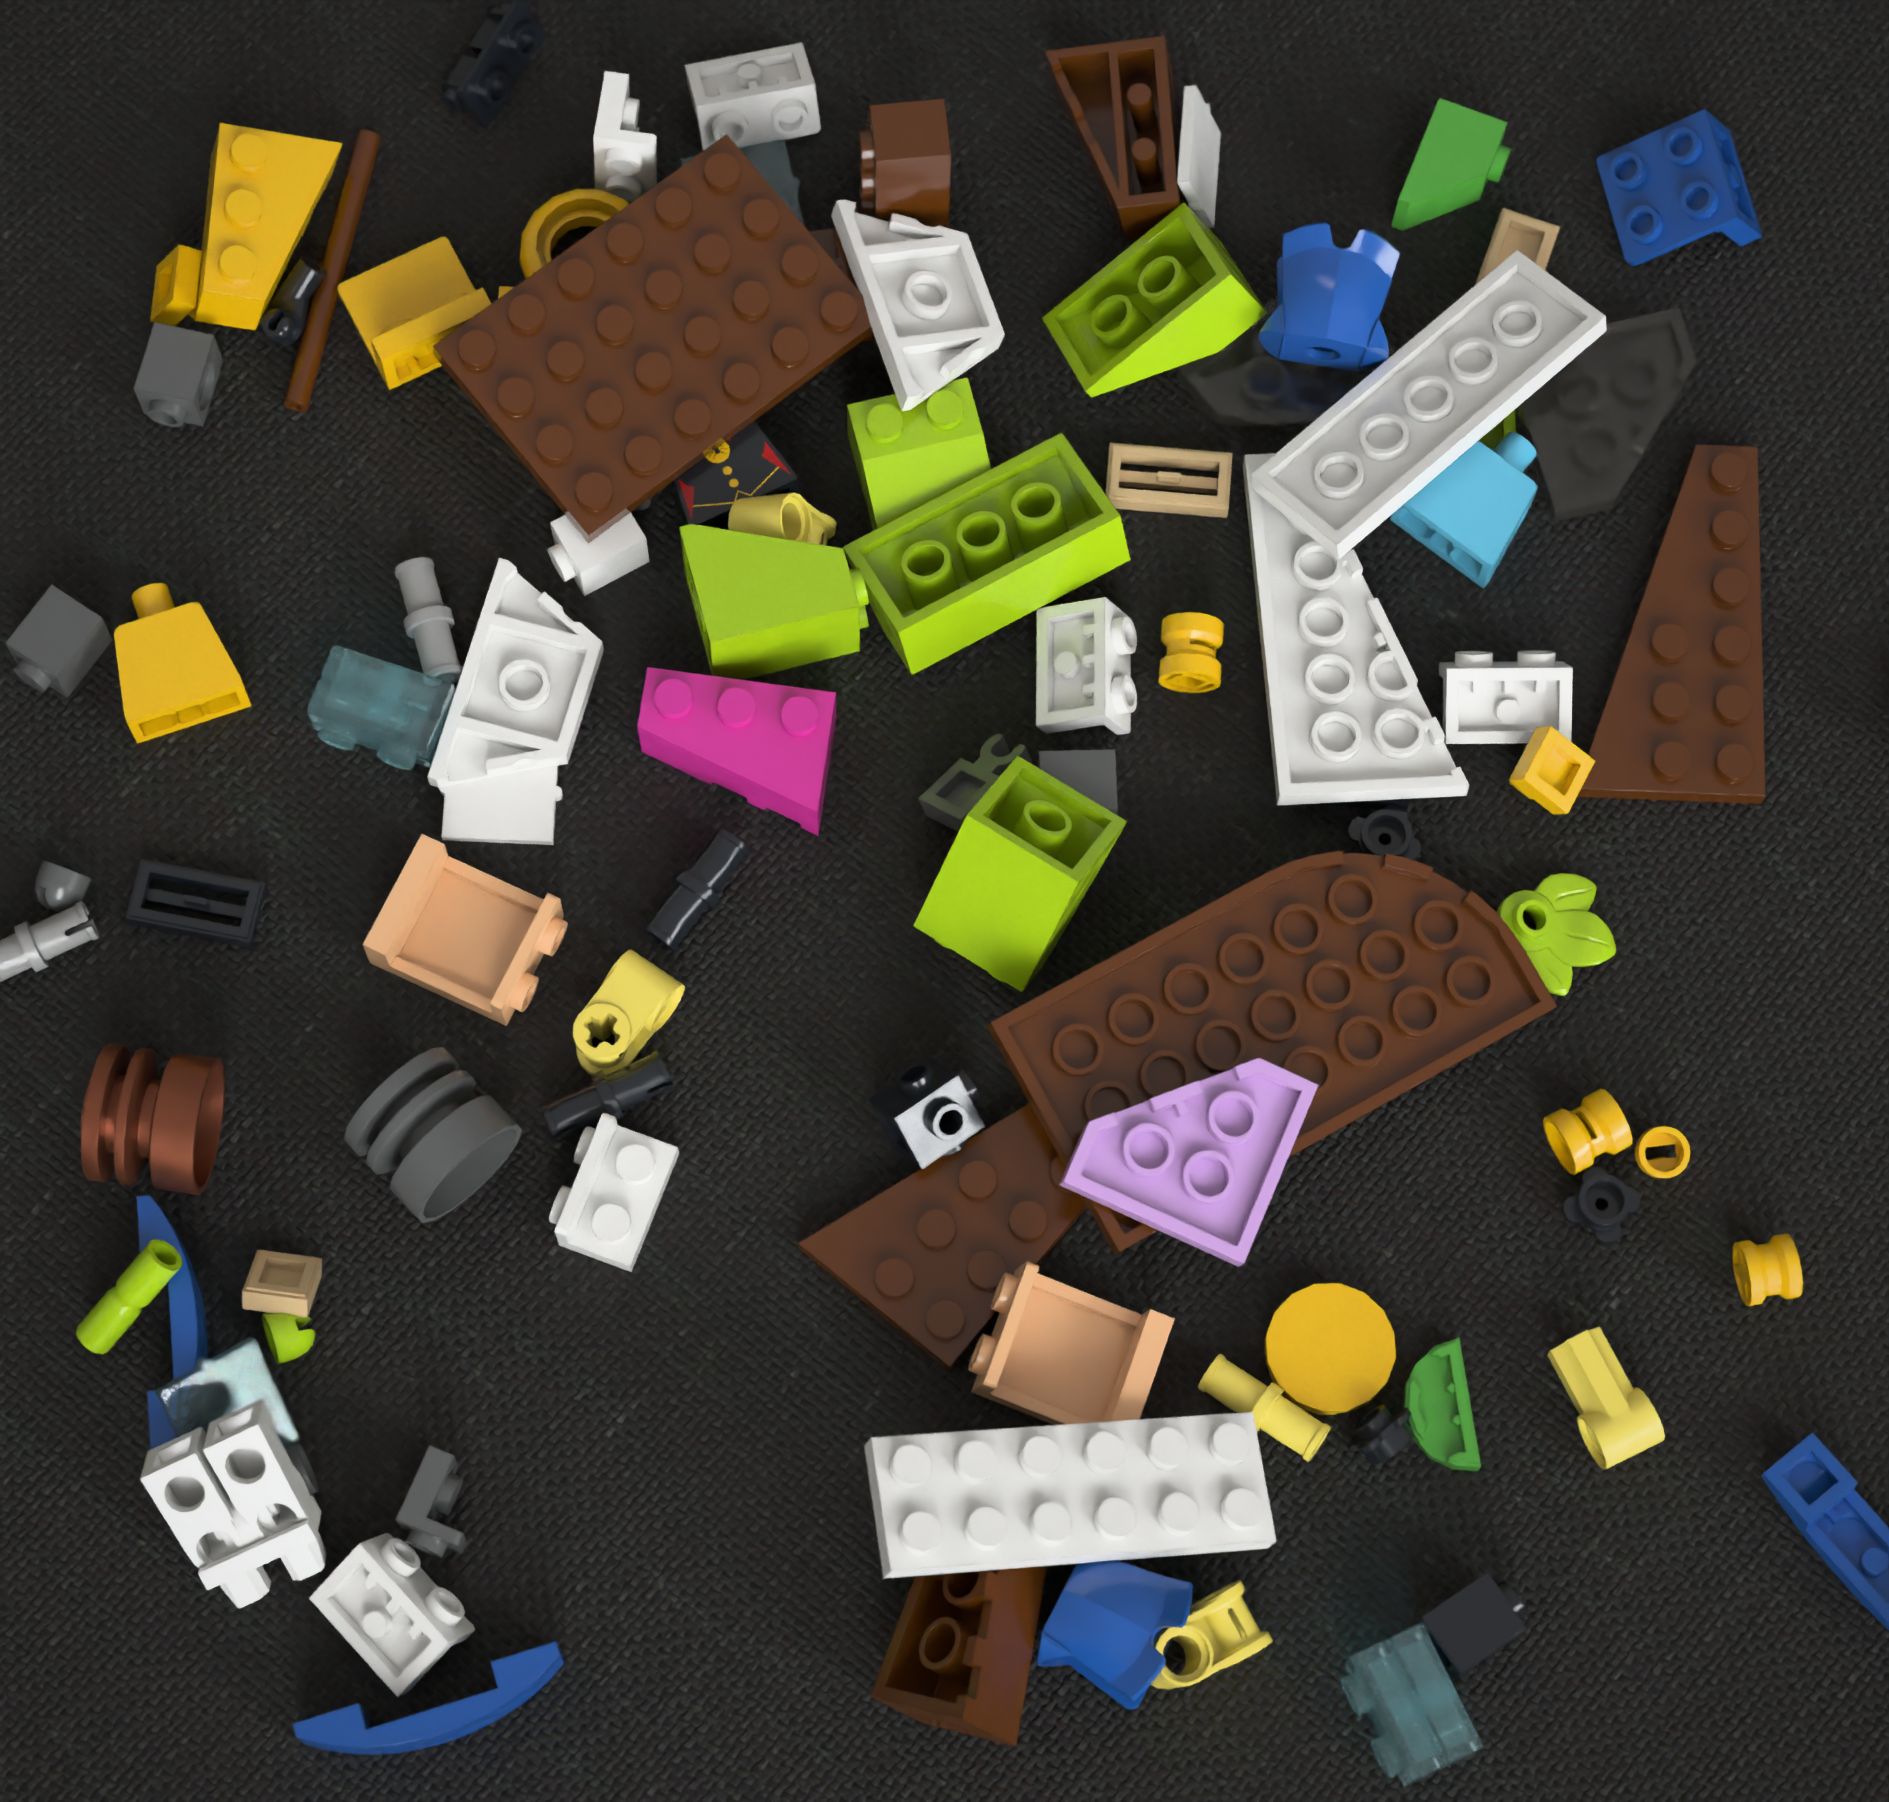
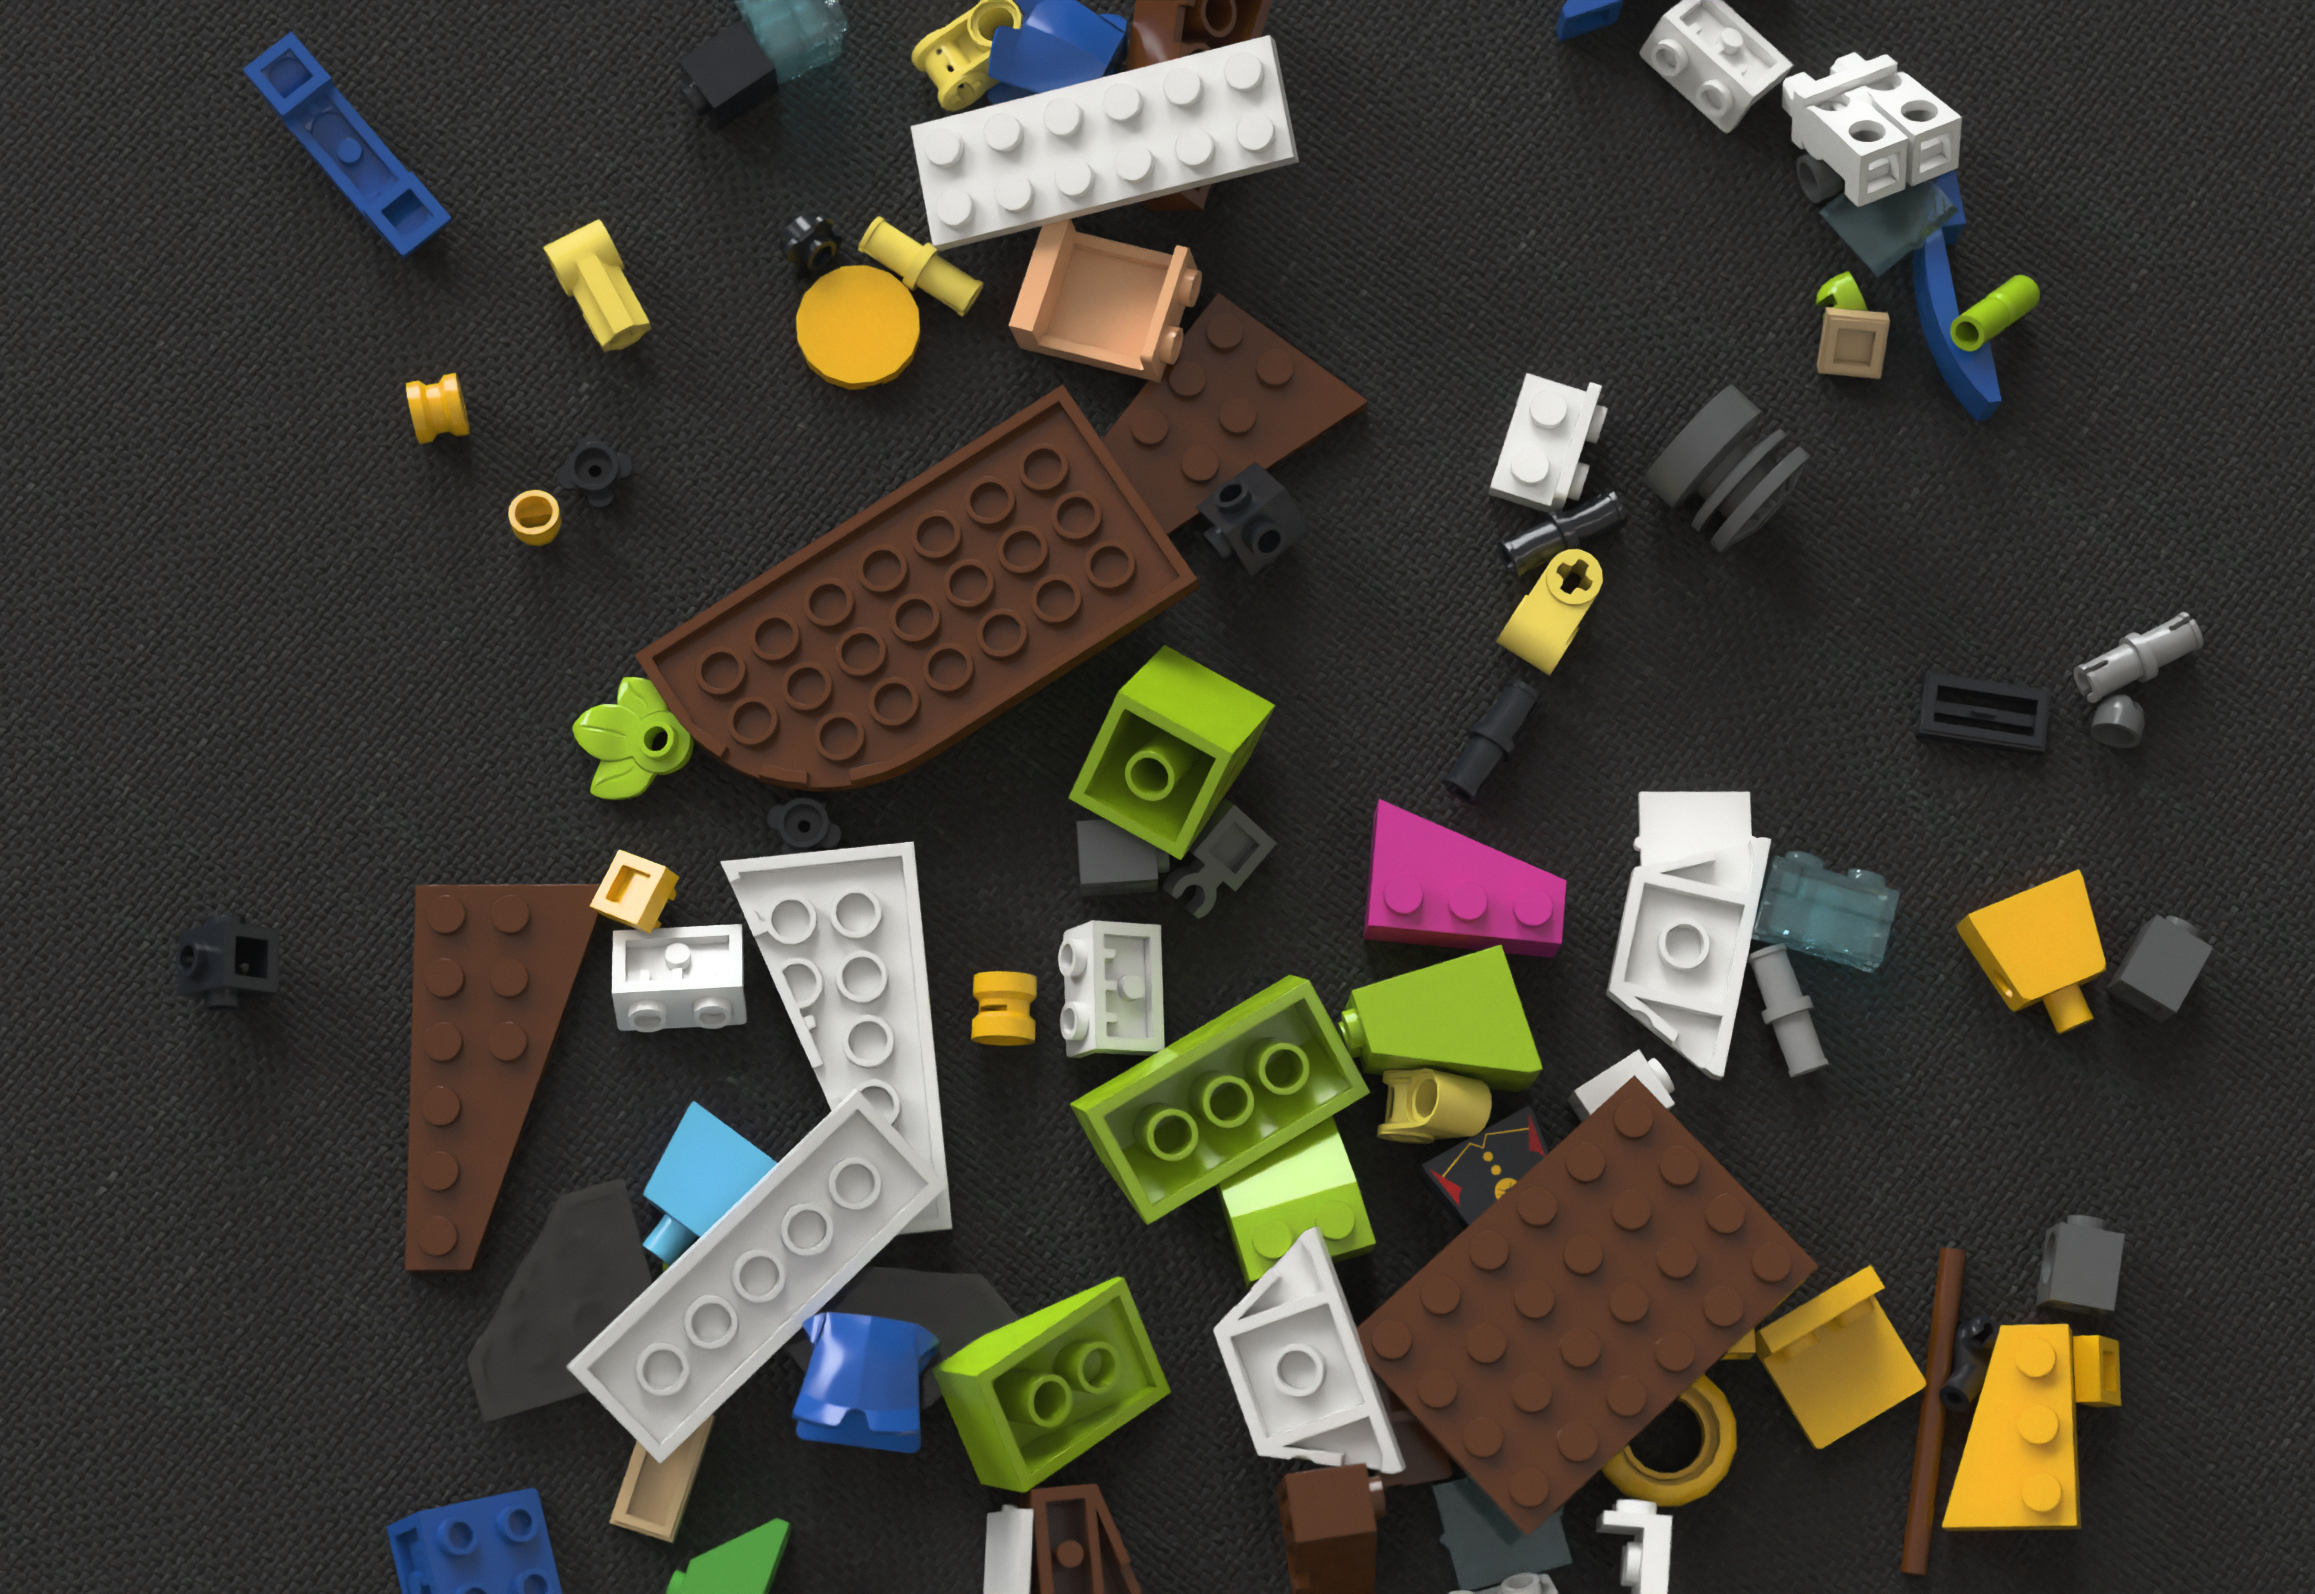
camera: 175 degrees right, 5 degrees up
copper wheel [81,1044,225,1195] -> none
light nougat panel [363,834,568,1026] -> none
dark grey bracket [396,1445,467,1558] -> none
lavender plate [1059,1058,1318,1267] -> none
tan tile [1105,443,1233,518] -> none
bright green tile [1403,1338,1481,1471] -> none
yellow wheel [1543,1089,1632,1175] -> none

